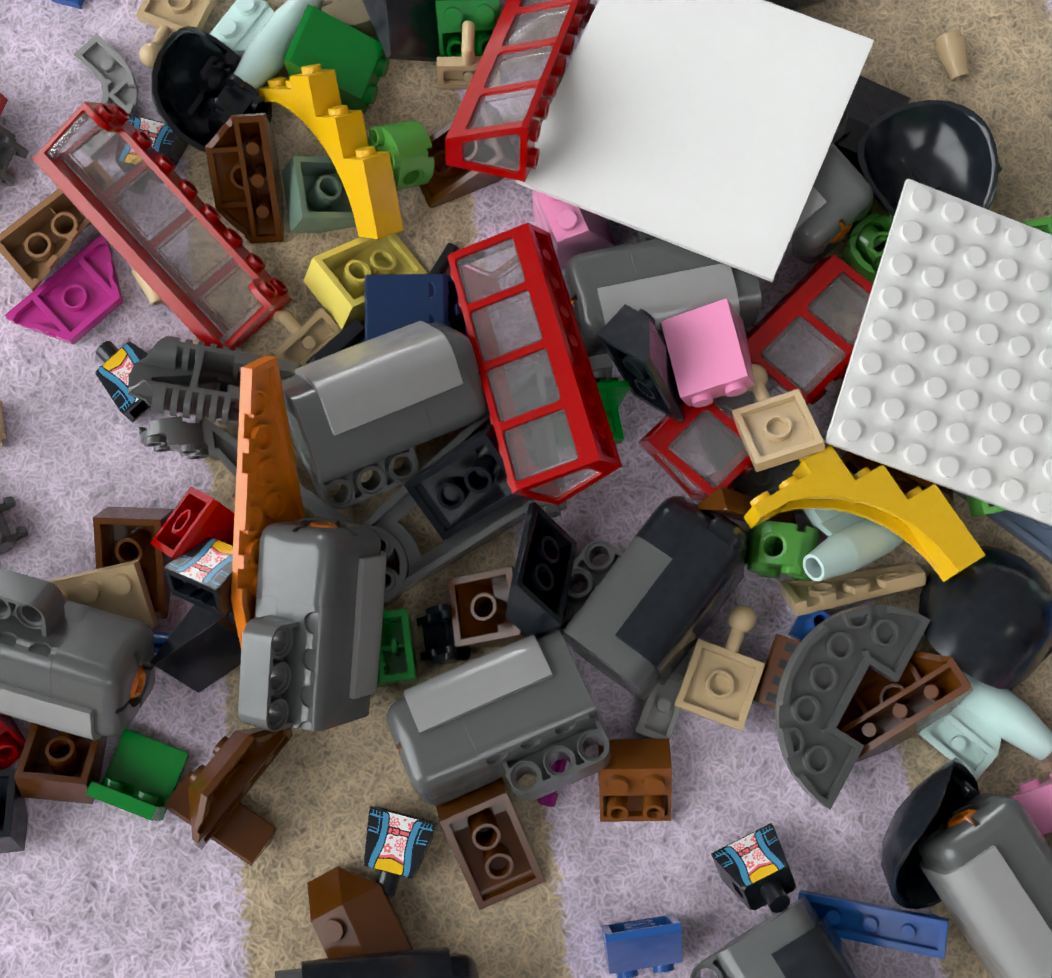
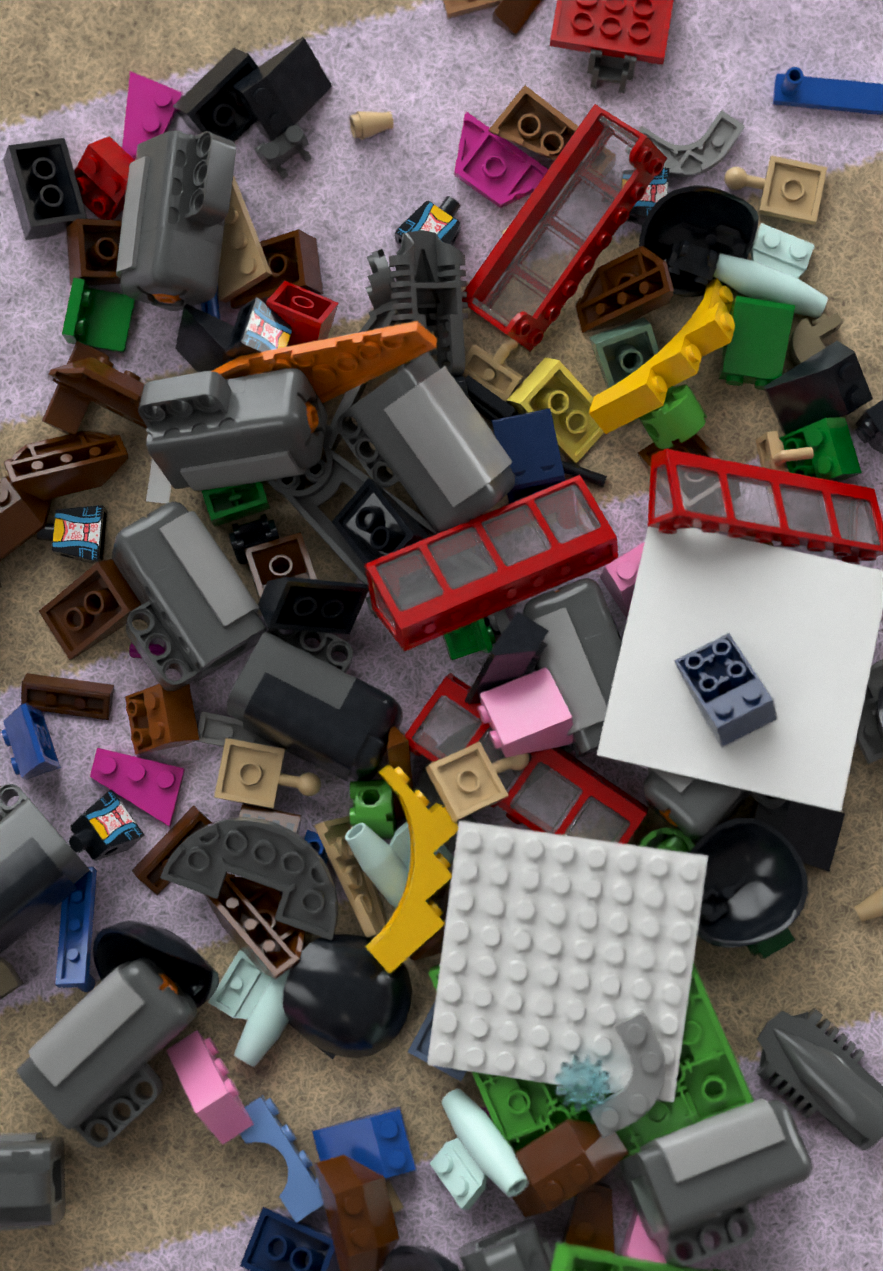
camera: 75 degrees right, 5 degrees up
none -> reddish brown wedge [4,431,128,500]
none -> reddish brown slope [21,673,114,720]
none -> dark pink wing [90,748,185,827]
none -> reddish brown slope [132,806,212,895]
none -> white sticker [146,458,171,504]
none -> dark blue slope [674,633,777,747]

